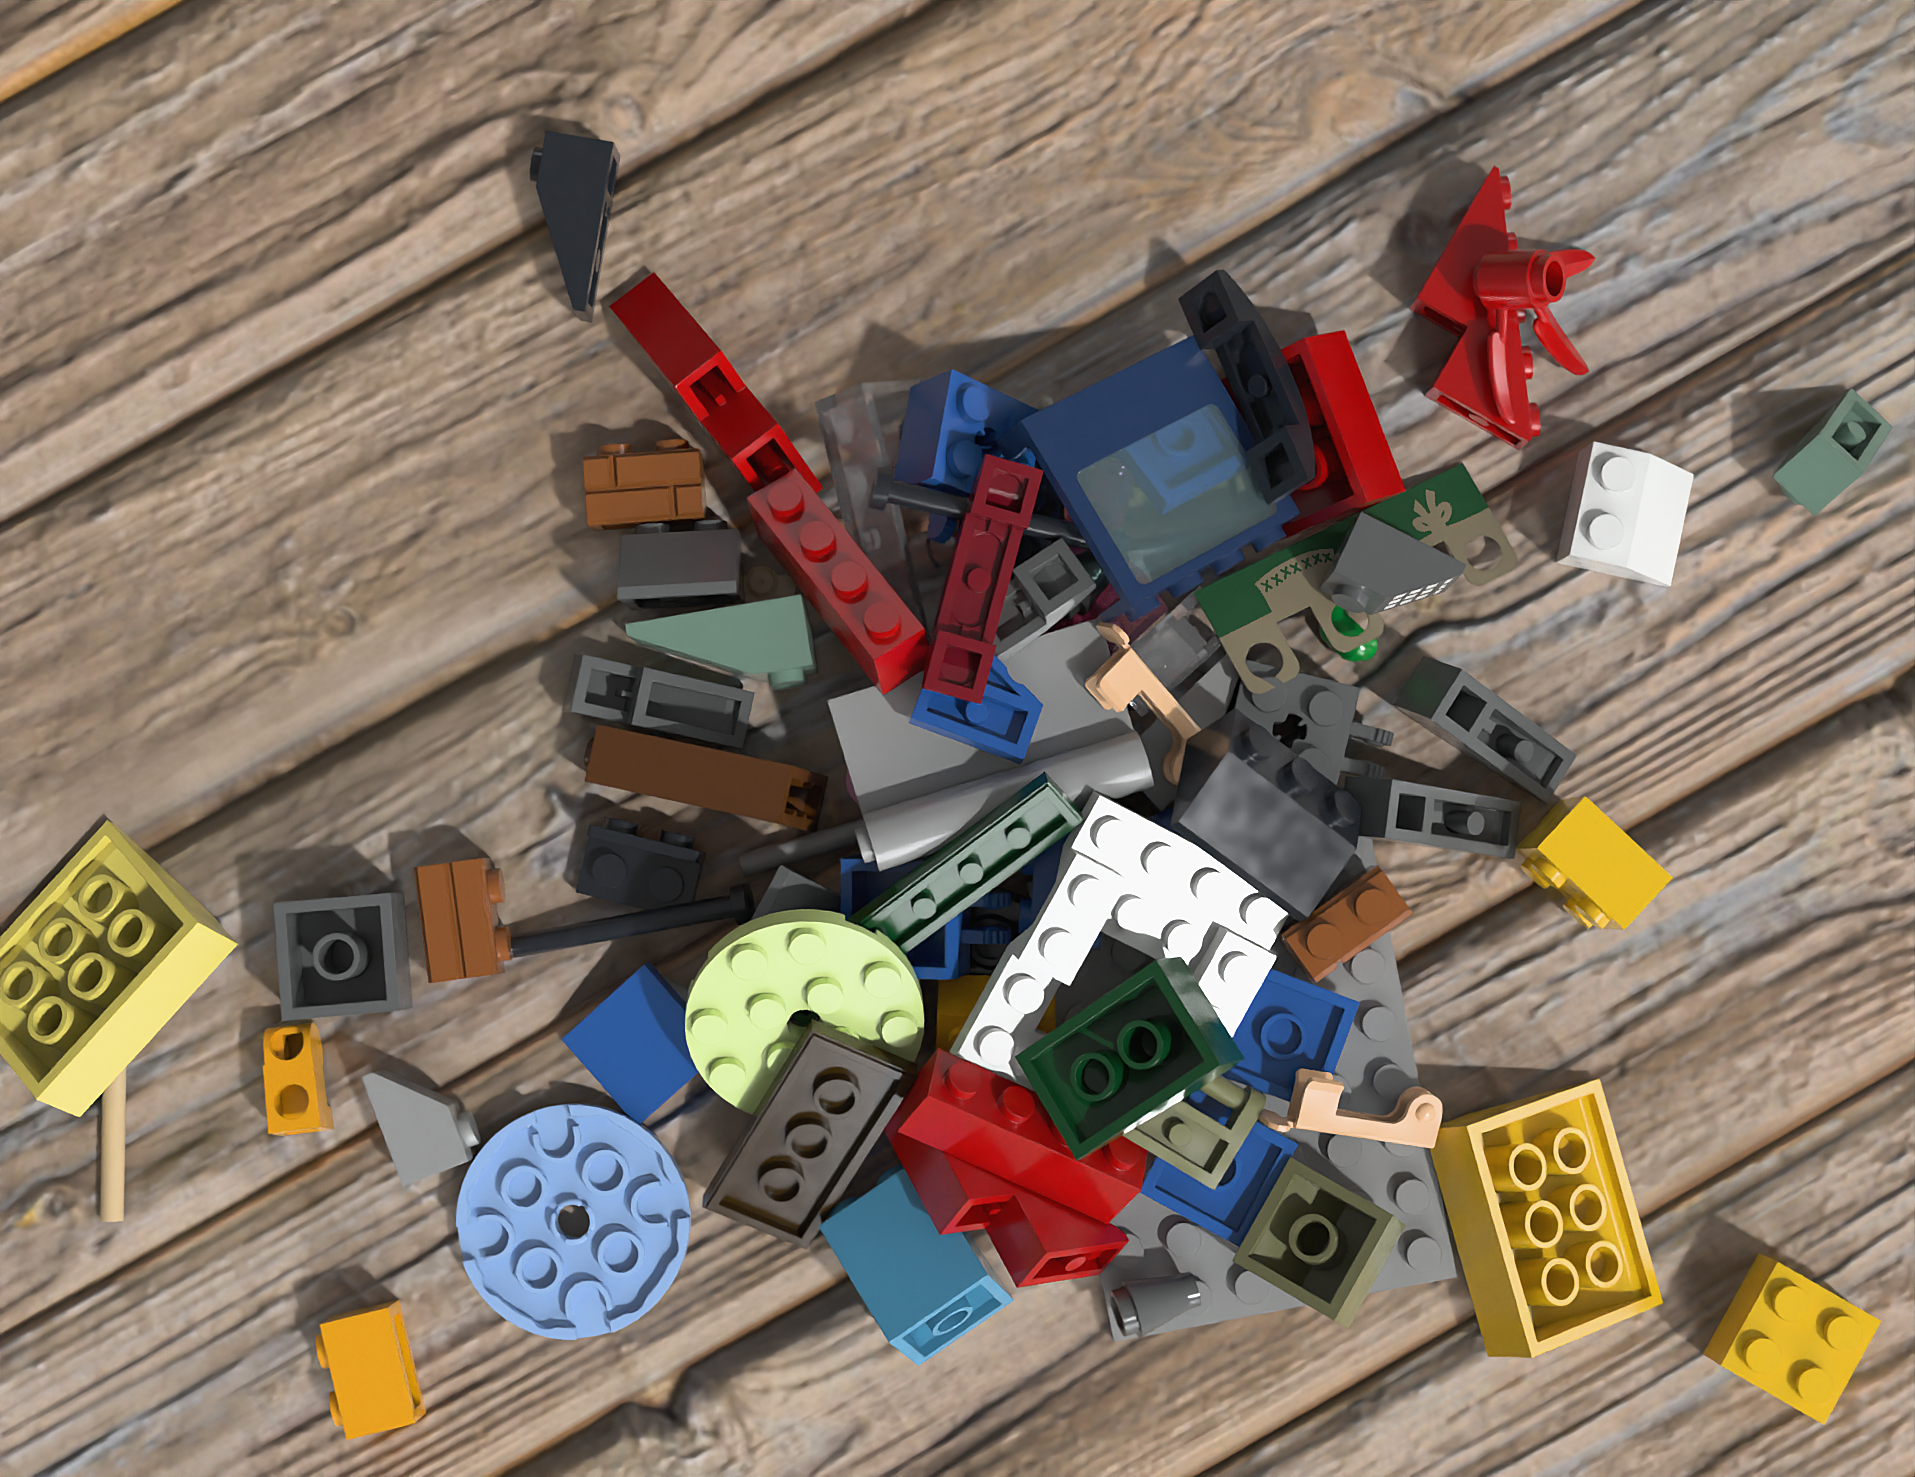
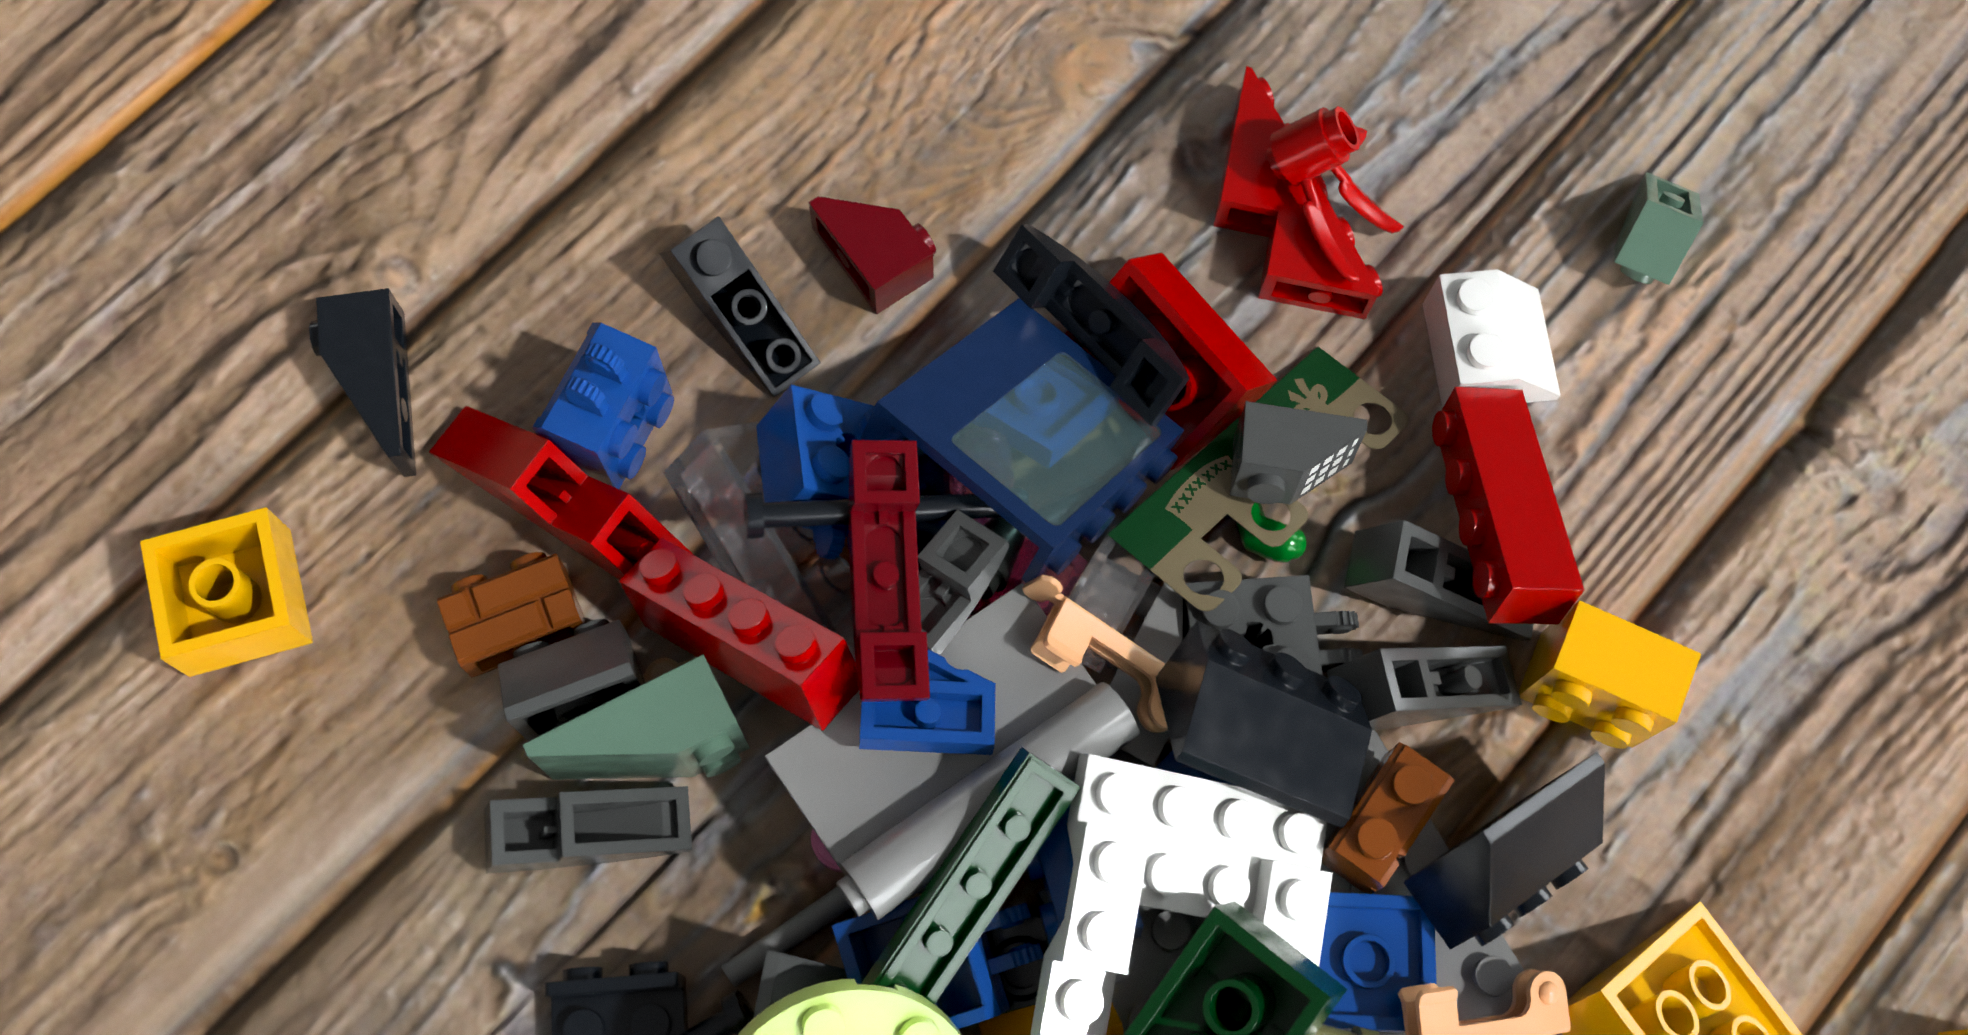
camera: 25 degrees left, 15 degrees down
reddish brown slope [584,724,828,832] -> none
none -> yellow brick [140,507,313,677]
none -> blue hinge [532,322,674,489]
none -> black slope [660,216,821,397]
none -> dark red slope [809,196,936,314]
none -> black slope [1403,752,1605,950]
none -> red brick [1432,387,1585,625]

